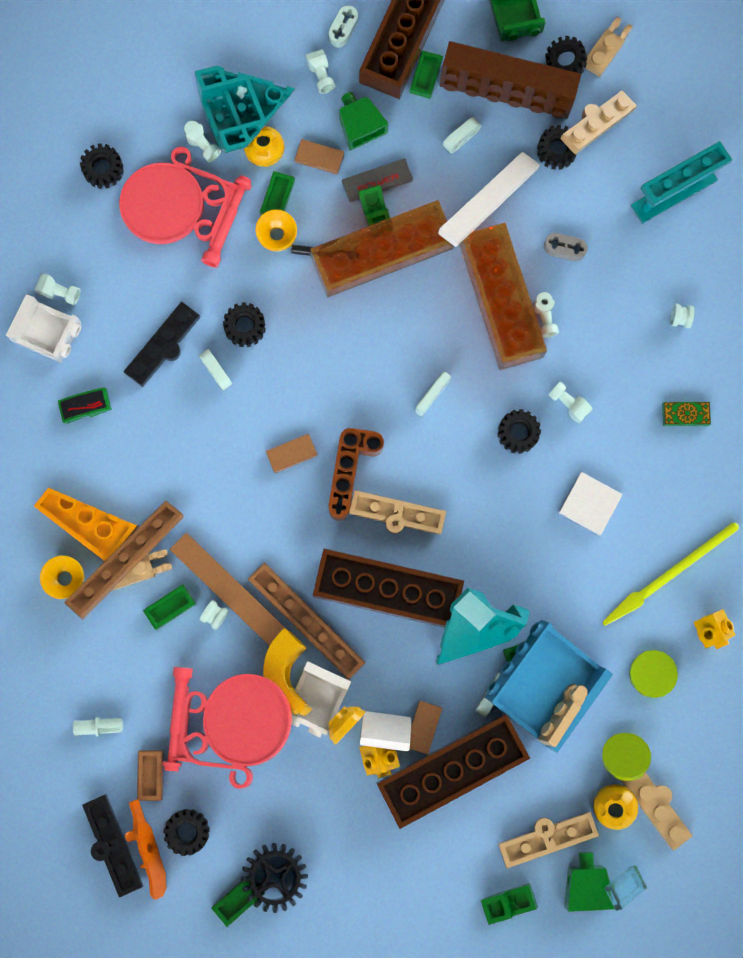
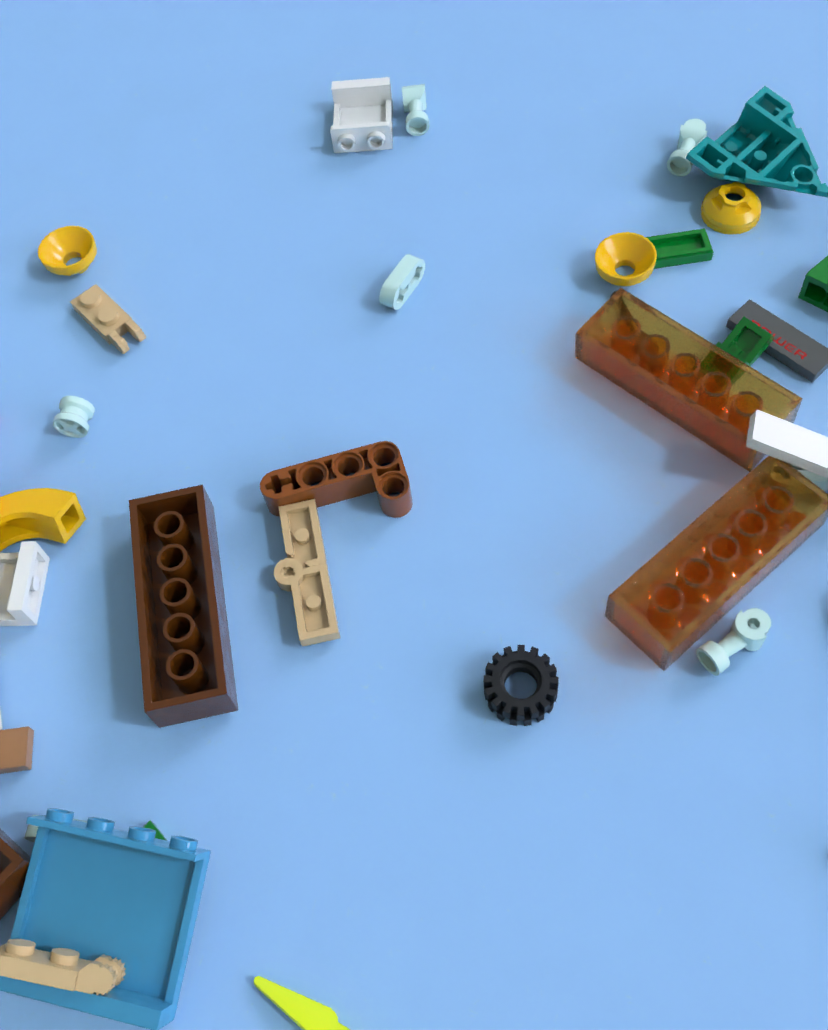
camera: 80 degrees right, 20 degrees down
light orange wing [34,488,138,561] -> none
slope [58,387,112,424] -> none
medium nougat tile [64,501,184,620] -> none
black tyre [80,143,124,189] -> none
coral piece [119,147,252,268] -> none
black hinge [123,301,201,388] -> none
green tile [142,584,196,631] -> none
medium nougat tile [170,533,285,646] -> none
black tyre [223,302,266,347] -> none
medium nougat tile [248,562,365,680] -> none
medium nougat tile [266,434,318,473] -> none
medium nougat tile [295,139,344,175] -> none
light aqua tile [415,372,451,417] -> none
teal wedge [435,588,530,665] -> none
light aqua leg [548,381,593,423] -> none
white tile [559,472,623,536] -> none
tile [662,402,711,426] -> none

